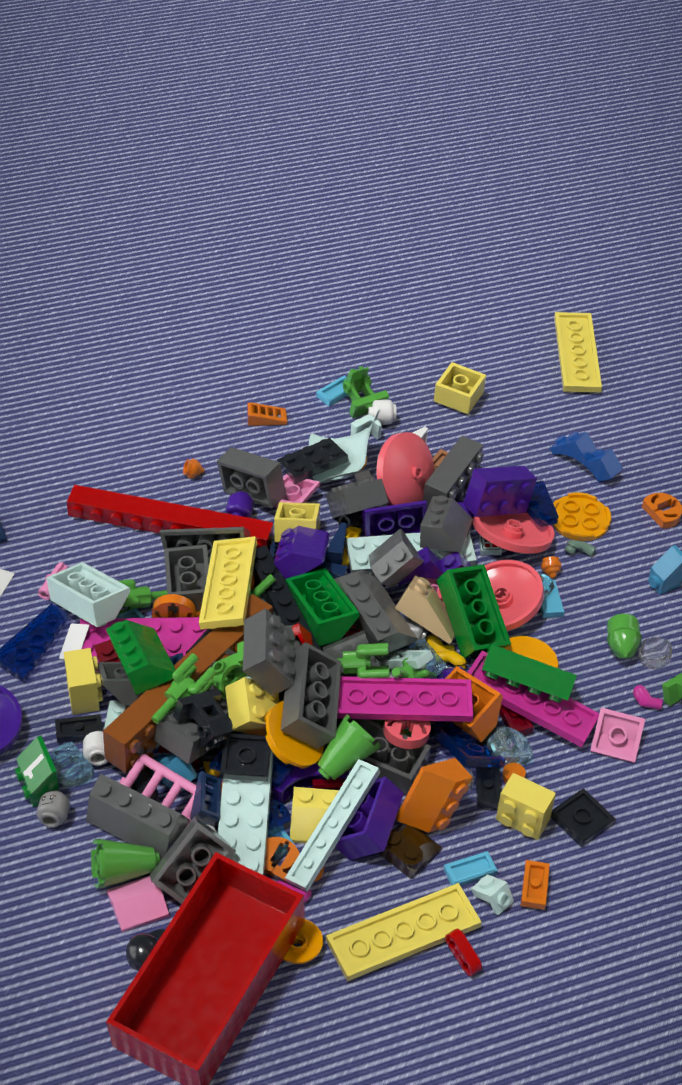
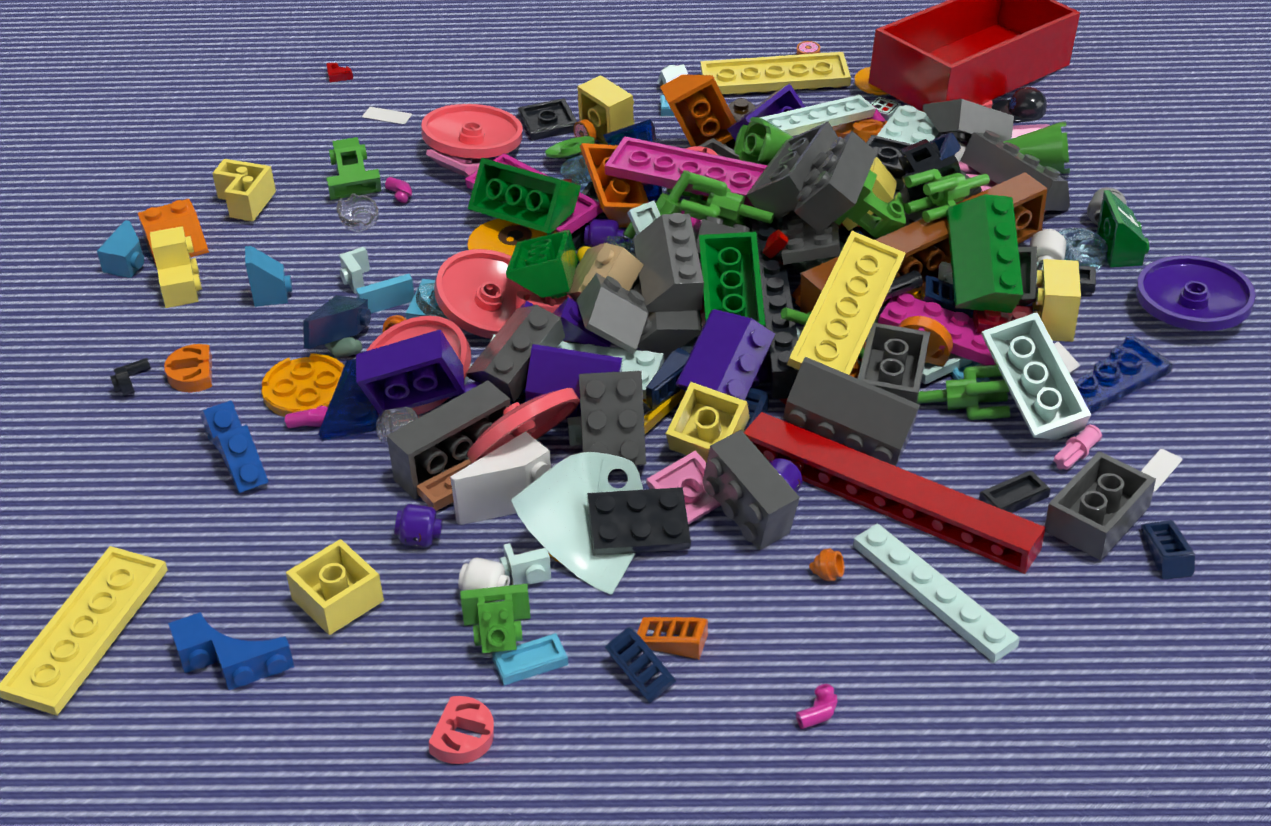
camera: 155 degrees left, 5 degrees down
red beam [445,928,482,976] -> none
orange plate [520,860,550,910] -> none
bright green helmet [607,614,642,658] -> none
none -> blue arch [168,612,295,690]
none -> dark pink arm [285,406,331,429]
none -> dark blue slope [303,295,371,349]
none -> light aqua bracket [339,247,370,294]
none -> medium azure tile [356,274,414,314]
none -> dark purple head [394,504,443,548]
none -> coral dish [421,104,523,158]
none -> coral piece [429,696,494,764]
none -> bright green dish [545,136,595,163]
none -> dark blue slope [605,627,676,703]
none -> tile [796,41,820,55]
none -> dark pink arm [796,684,838,729]
none -> light aqua plate [853,523,1020,663]
none -> black tile [979,470,1050,513]
none -> dark grey brick [1045,451,1156,560]

